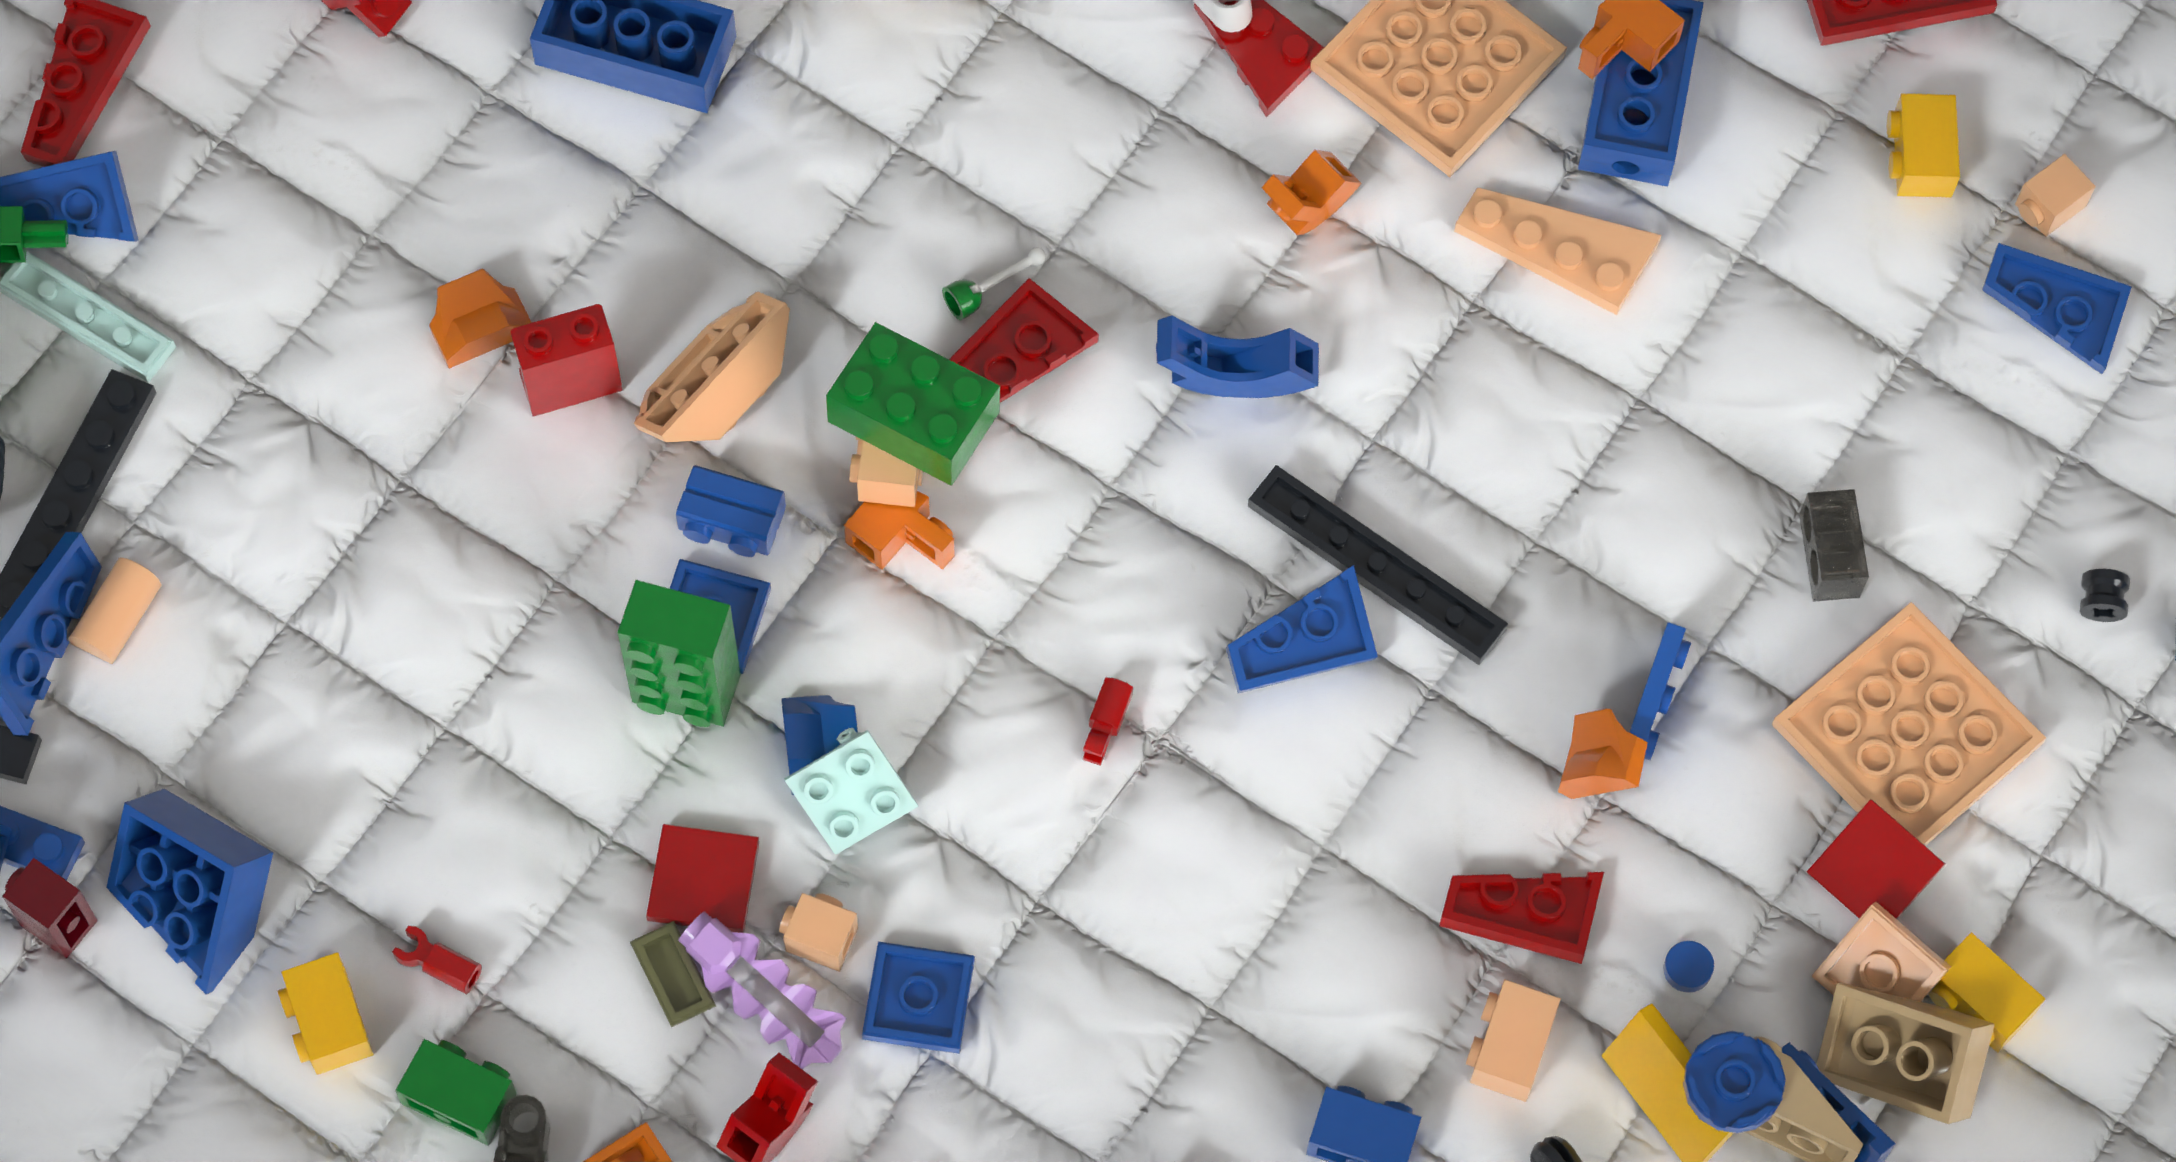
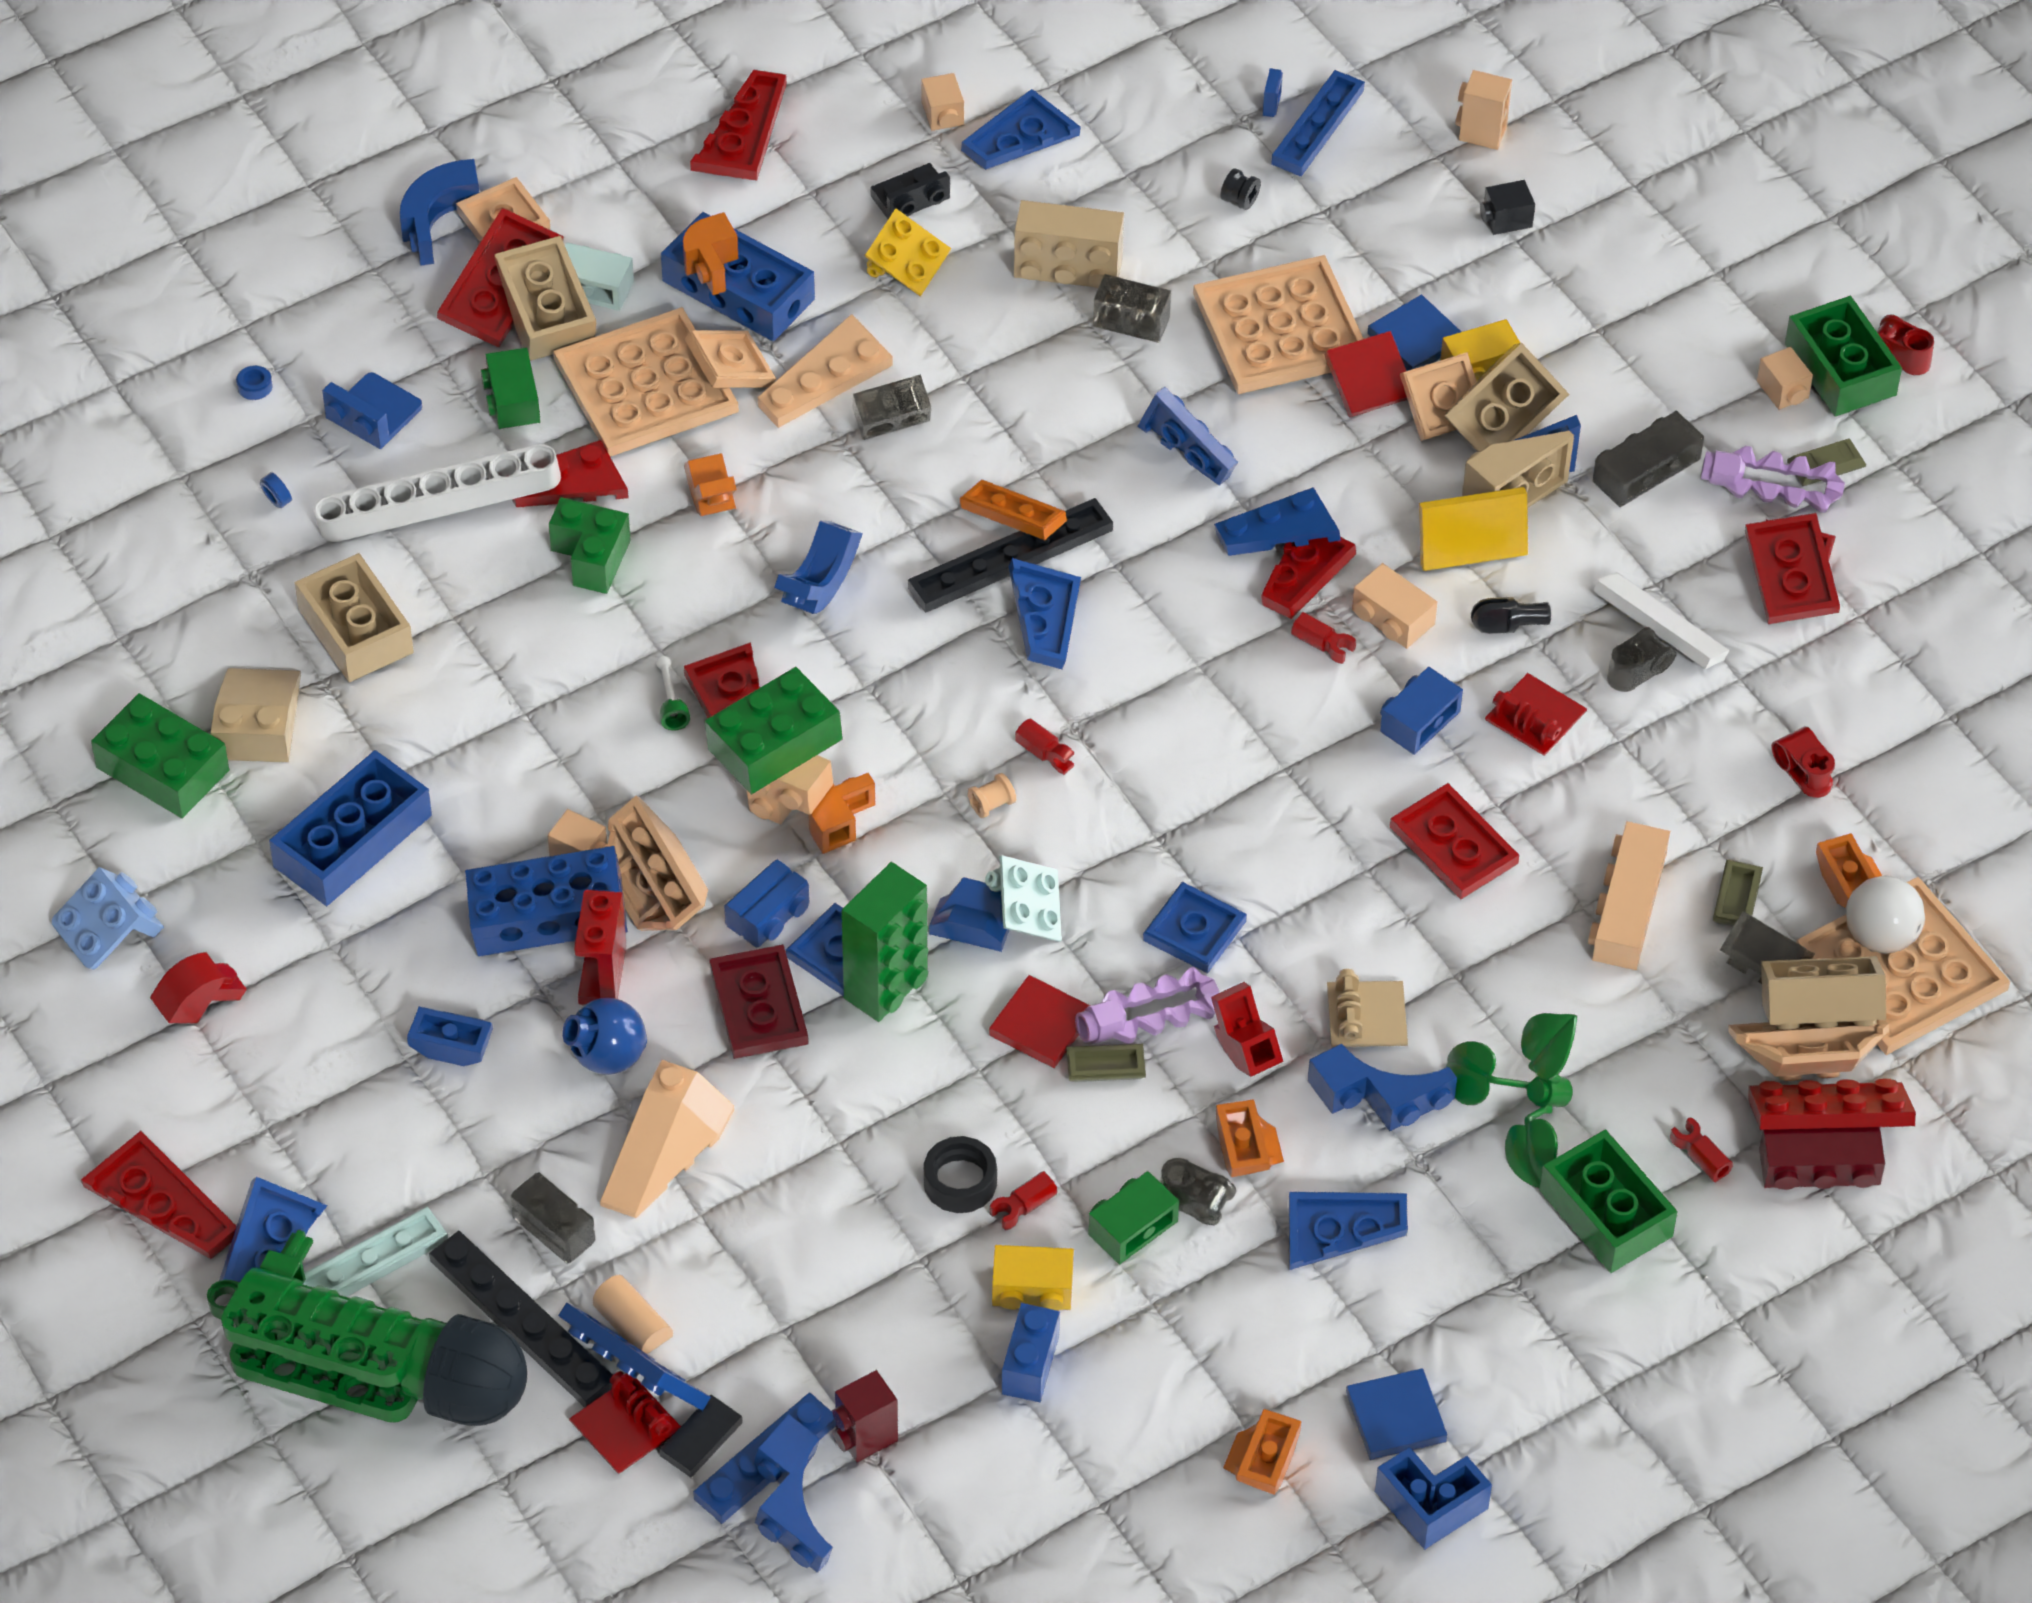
camera: 65 degrees left, 15 degrees down
blue wedge [106,789,273,995] -> none
orange slope [429,269,532,369] -> none
light nougat brick [779,893,858,972] -> none
orange slope [1558,708,1648,799] -> none
blue tile [1663,941,1714,993] -> none
blue tile [1683,1031,1786,1133] -> none
yellow brick [1886,93,1960,197] -> none
none -> blue slope [407,1006,493,1066]
none -> blue brick [465,846,628,956]
none -> clear smoke brick [510,1172,596,1264]
none -> light nougat brick [548,809,608,856]
none -> green brick [549,497,631,594]
none -> blue brick [562,998,647,1075]
none -> light nougat wedge [600,1060,734,1218]
none -> light nougat tile [685,330,776,388]
none -> dark red plate [709,944,809,1059]
none -> clear smoke brick [852,374,931,440]
none -> yellow hinge [864,208,952,296]
none -> black bracket [870,163,950,219]
none -> black tyre [923,1136,997,1213]
none -> orange tile [960,480,1067,540]
none -> light nougat bush [967,773,1016,818]
none -> blue brick [1002,1303,1060,1403]
none -> tan brick [1014,200,1124,290]
none -> blue wing [1214,487,1341,556]
none -> red bar [1291,612,1356,664]
none -> blue tile [1367,294,1462,371]

